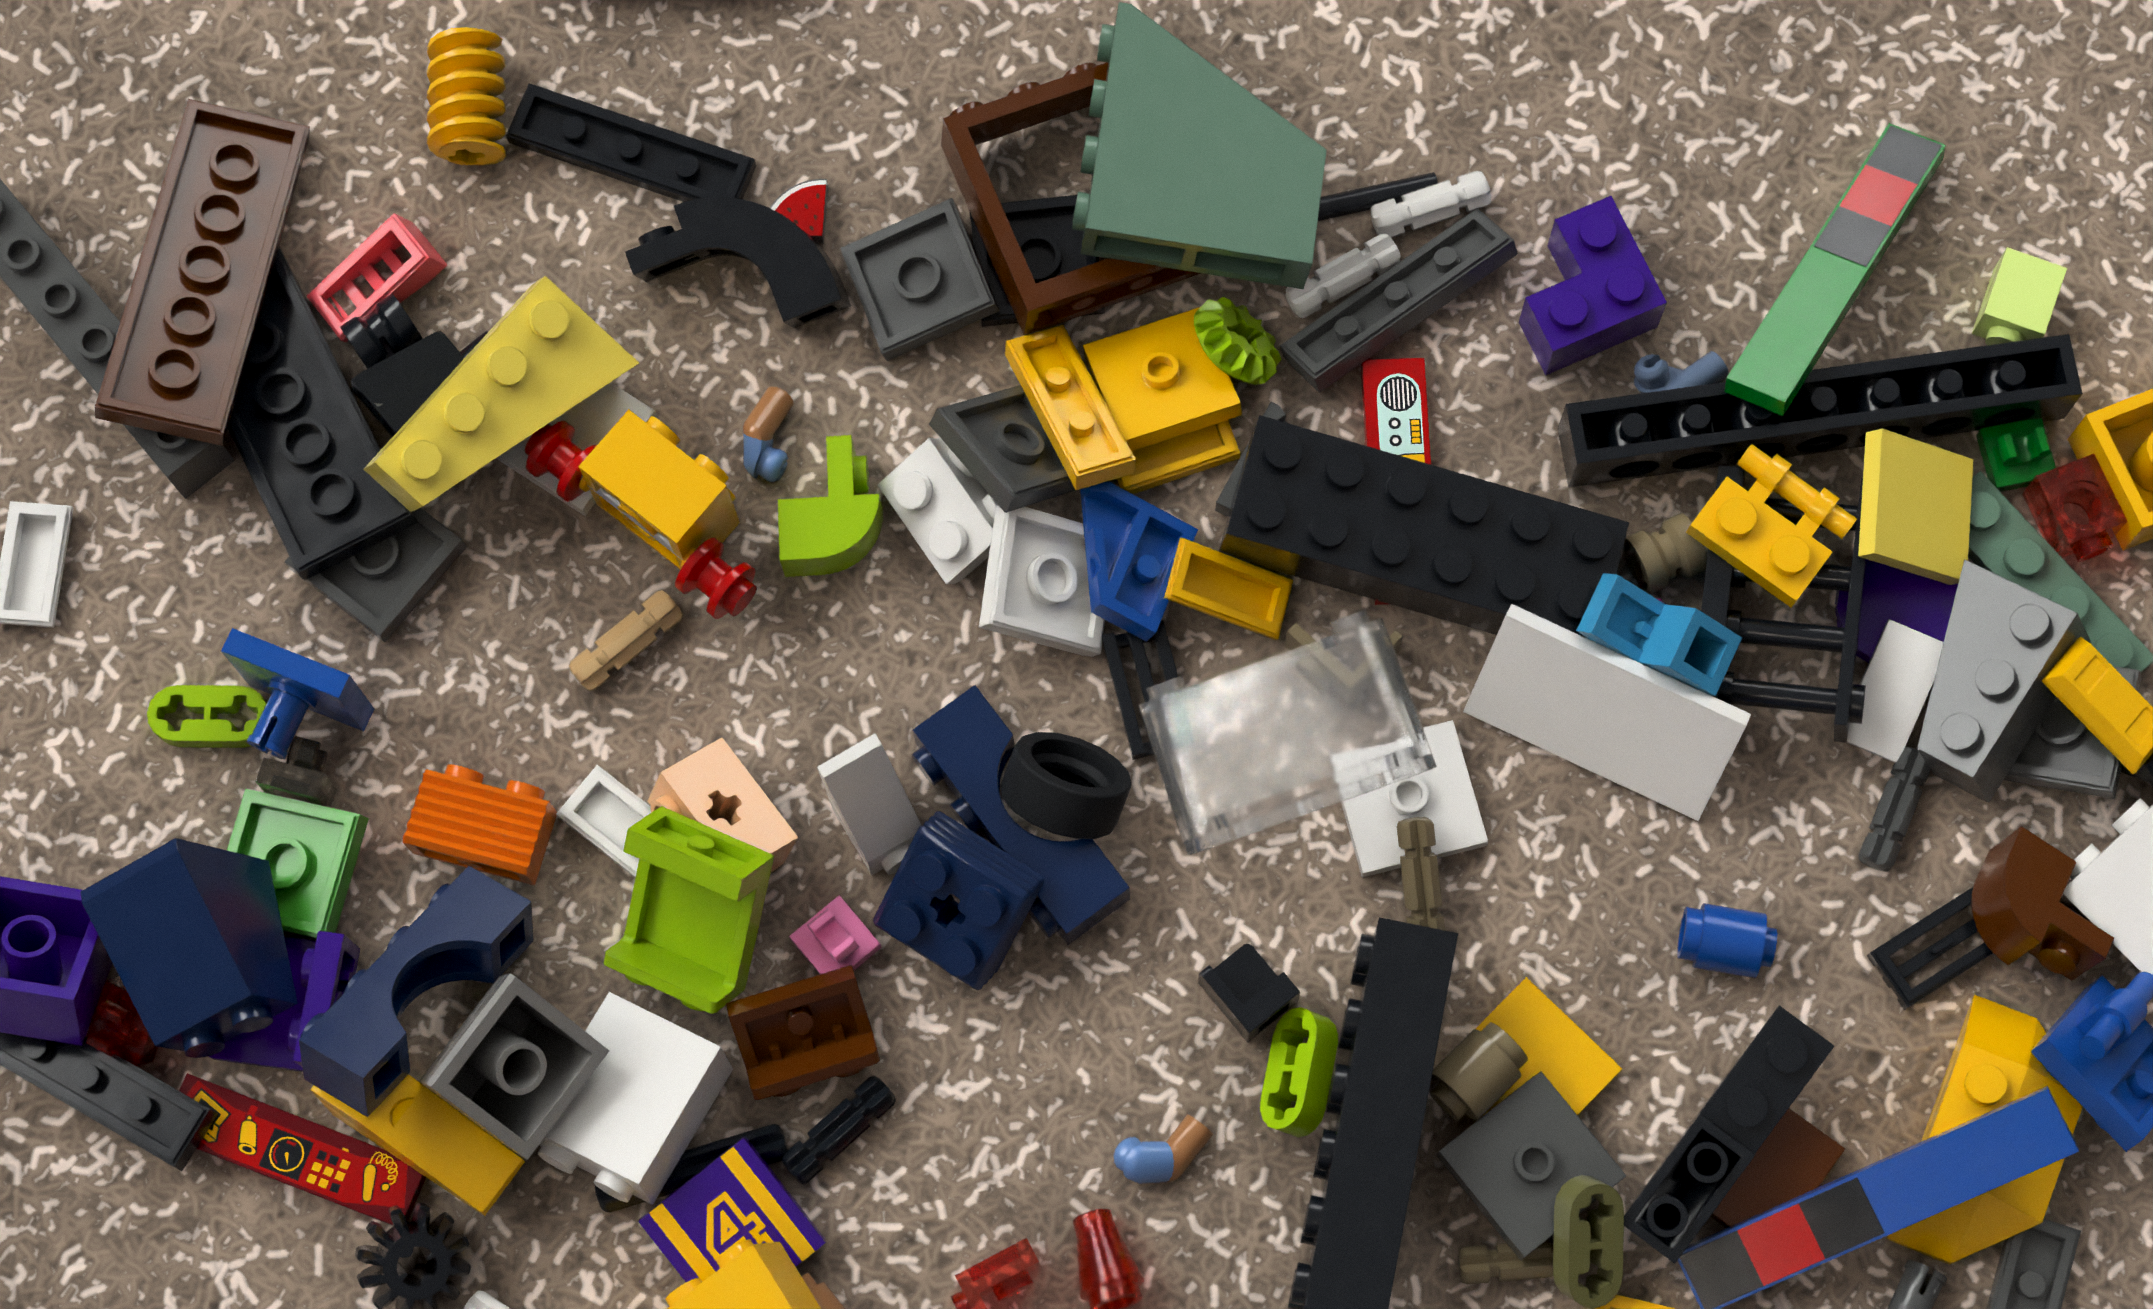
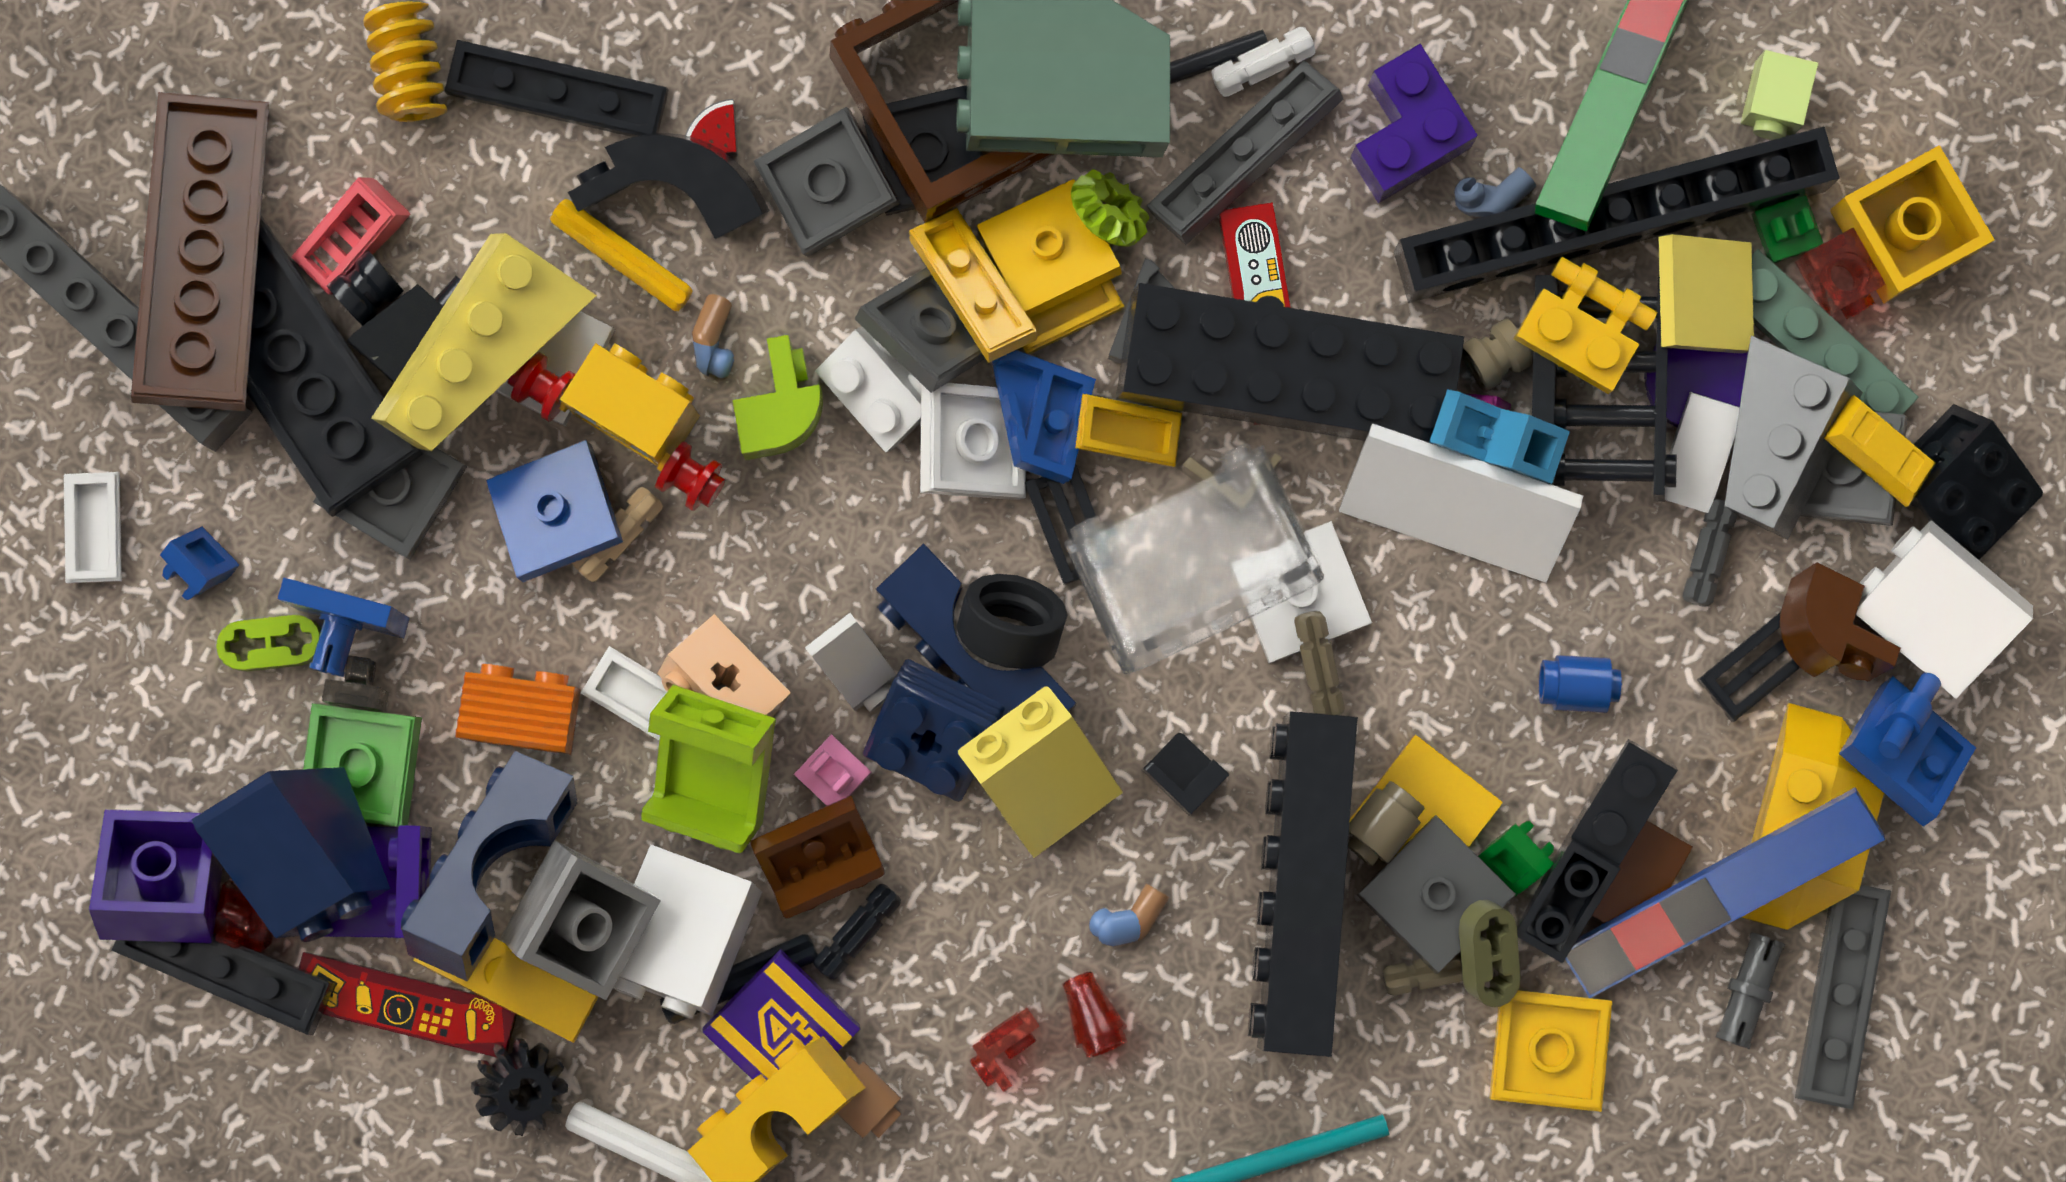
camera: 10 degrees left, 10 degrees up
lime beam [1260,1007,1338,1138] -> none
white axle [1285,234,1401,318] -> none
none -> blue tile [160,526,239,600]
none -> plate [486,440,623,582]
none -> yellow axle [550,199,693,311]
none -> light yellow panel [958,687,1123,858]
none -> green tile [1478,821,1554,897]

